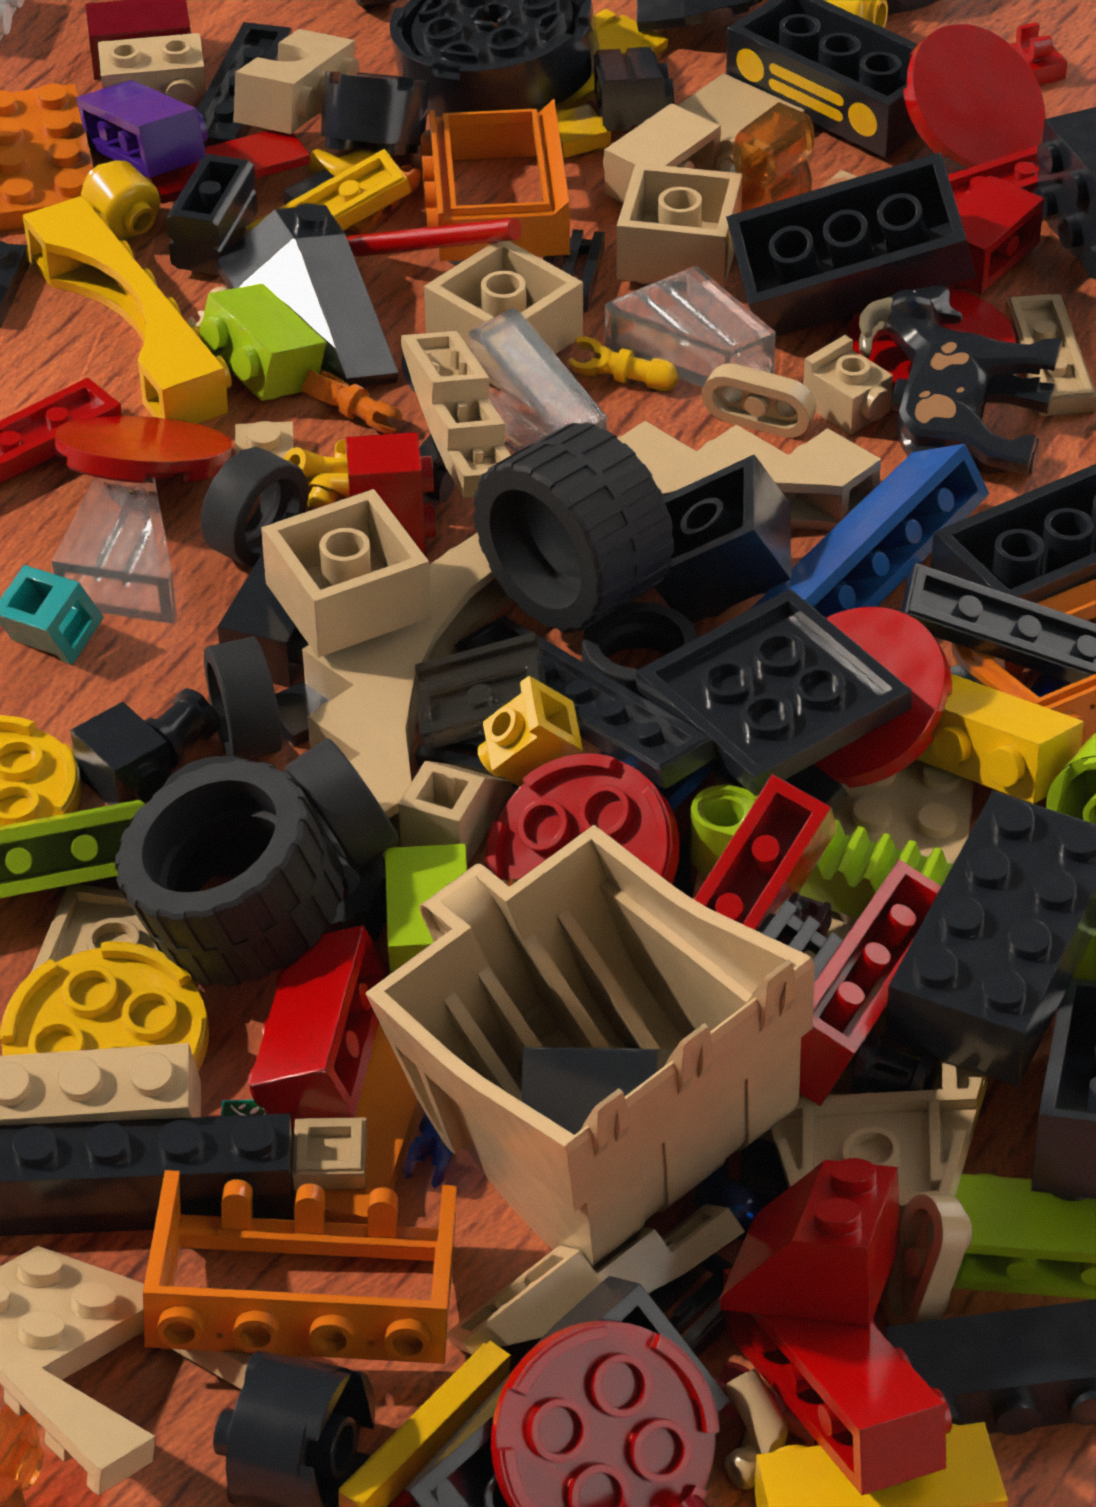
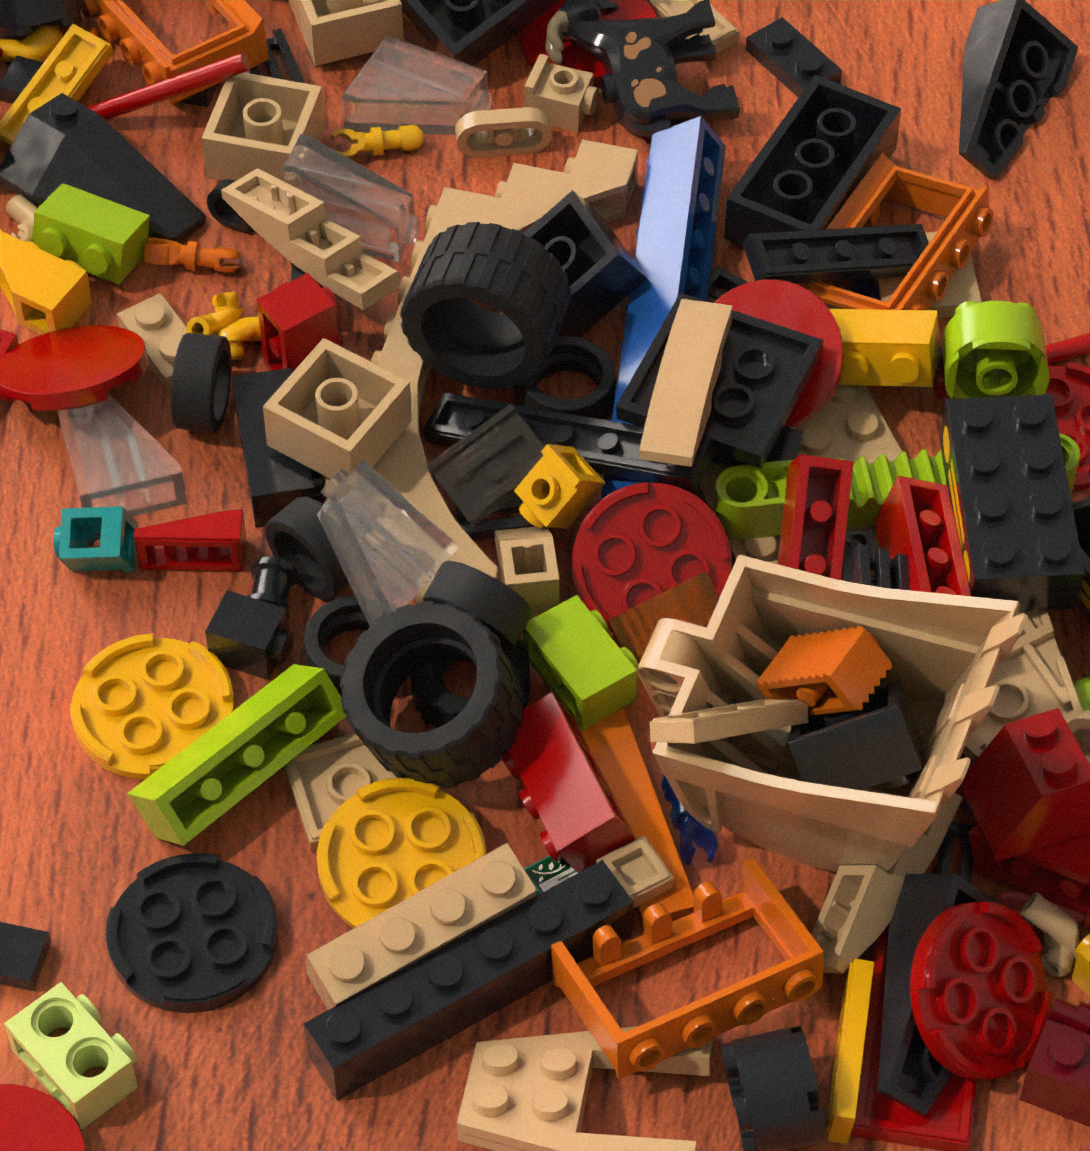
camera: 30 degrees left, 10 degrees up
none -> red slope [134,510,247,571]
none -> clear slope [317,460,460,627]
none -> tan slope [639,299,733,467]
none -> tan tile [649,699,809,744]
none -> orange brick [756,625,892,716]

